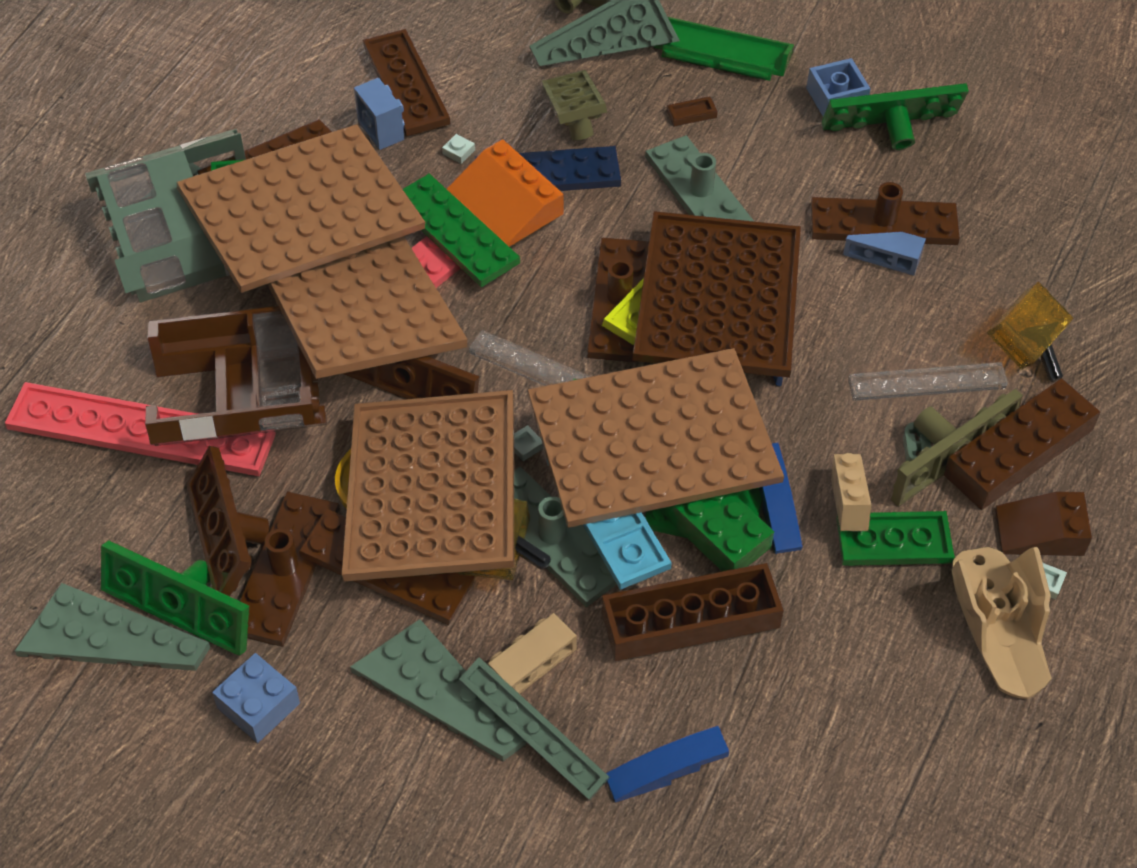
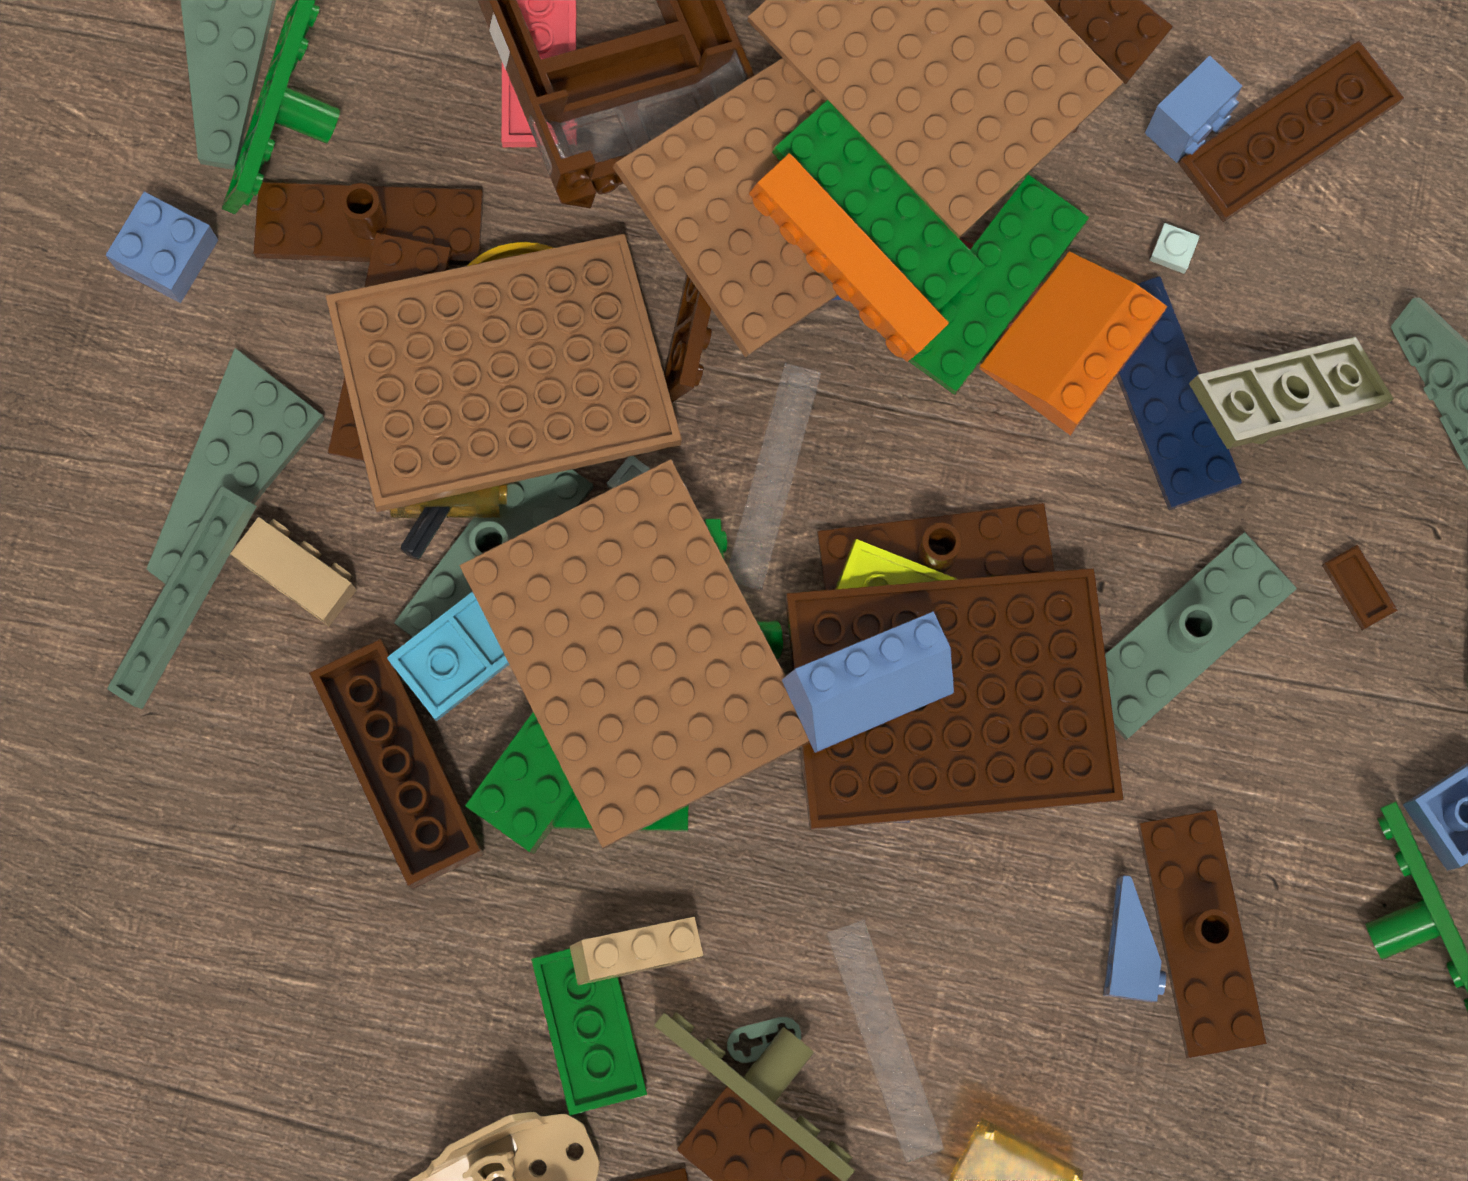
camera: 75 degrees right, 25 degrees up
reddish brown plate [186,445,269,596] -> none
blue slope [606,726,729,803] -> none
blue slope [759,443,802,554] -> none
none -> orange brick [749,153,949,362]
none -> green plate [772,100,985,311]
none -> medium blue slope [782,611,954,753]

